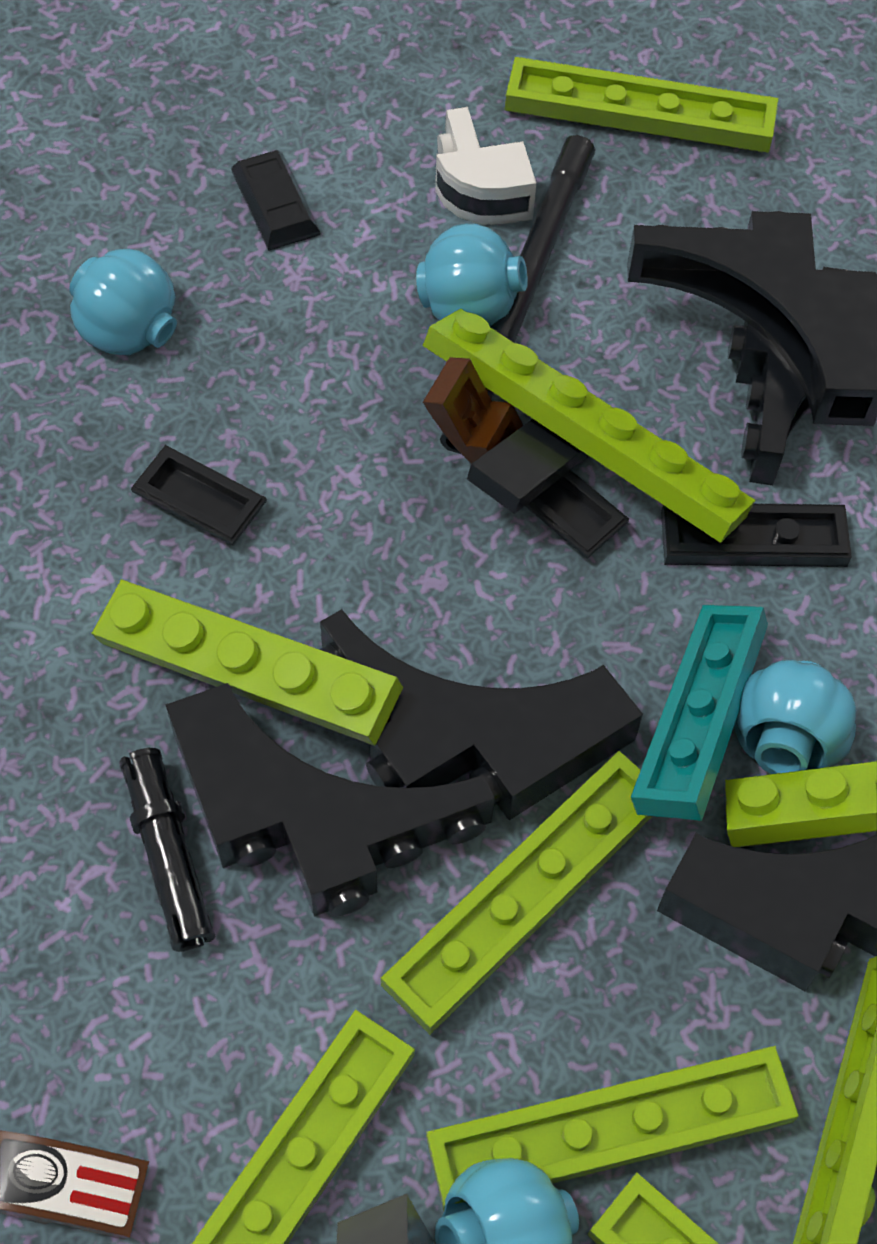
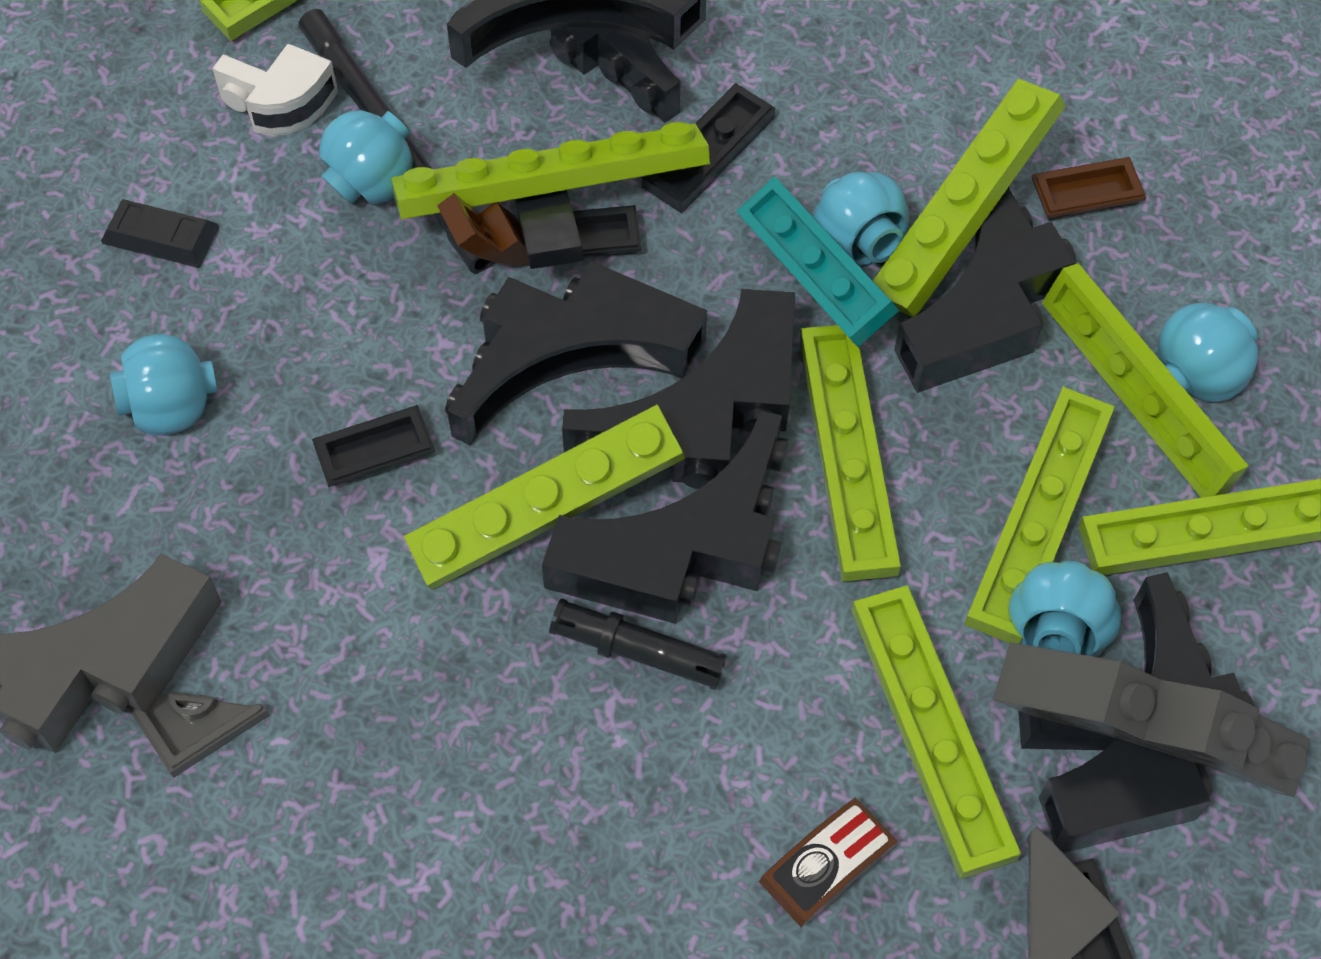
camera: 50 degrees left, 0 degrees up
none -> black arch [445,261,707,446]

